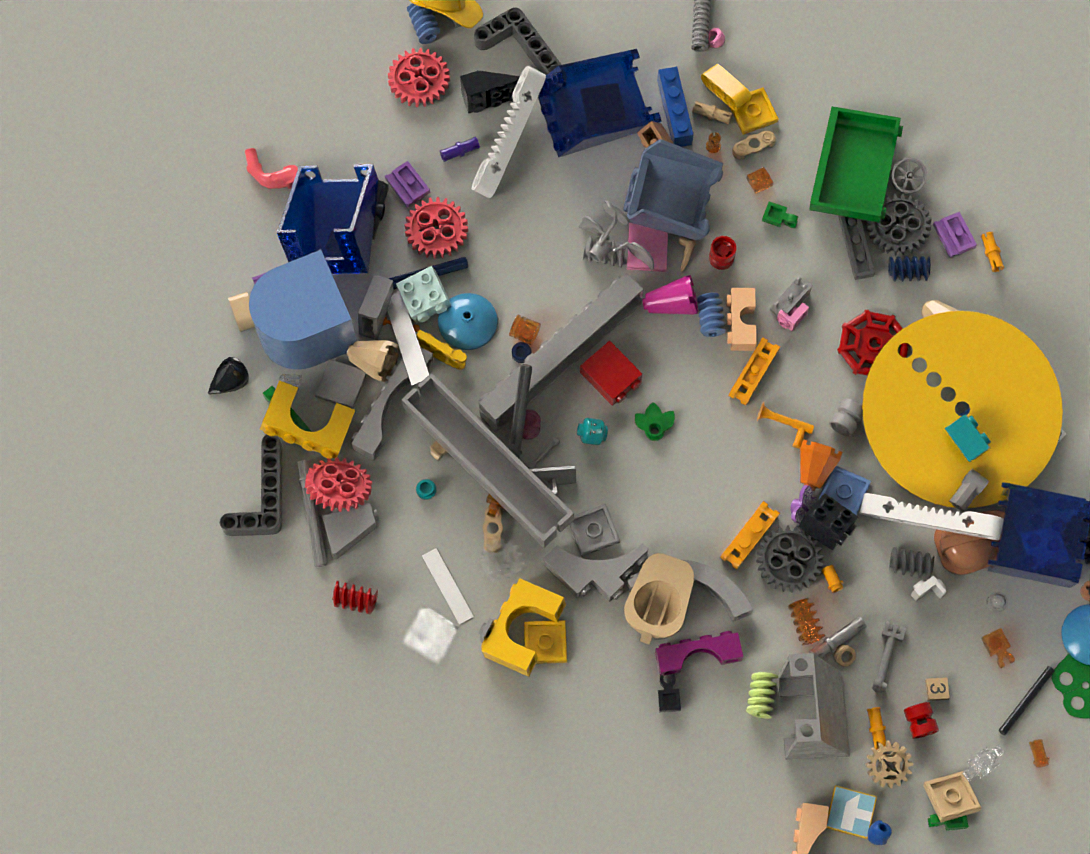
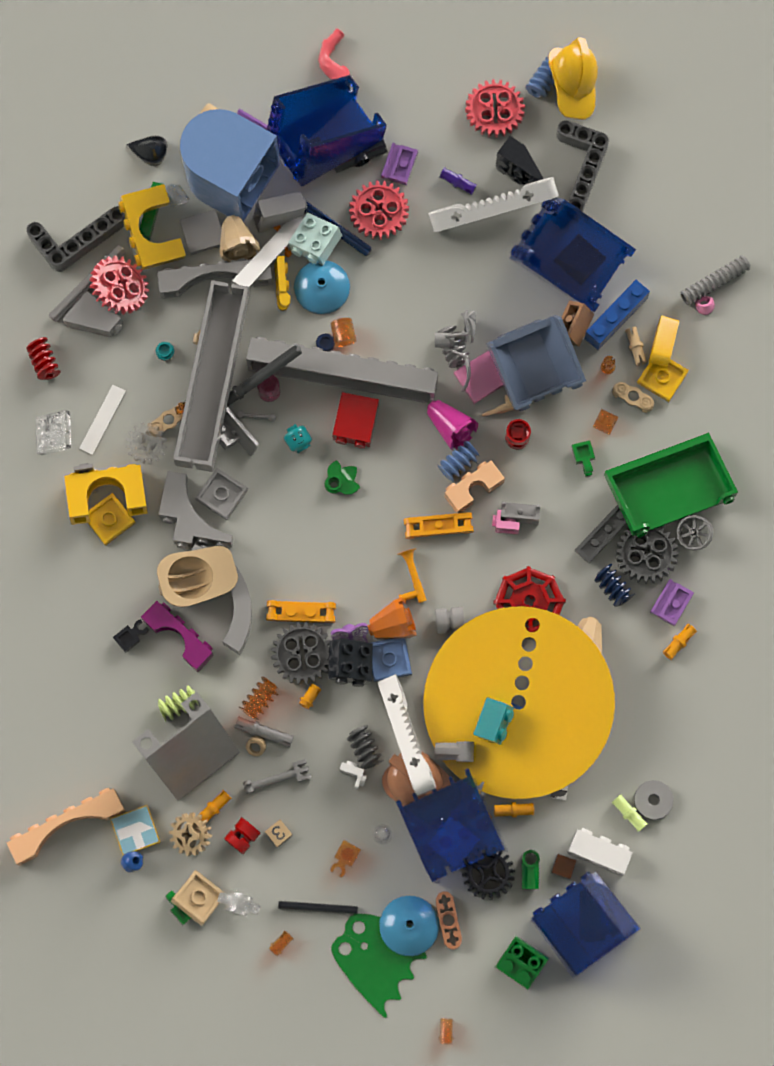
camera: 55 degrees right, 5 degrees up
none -> light orange pin [493,802,534,818]

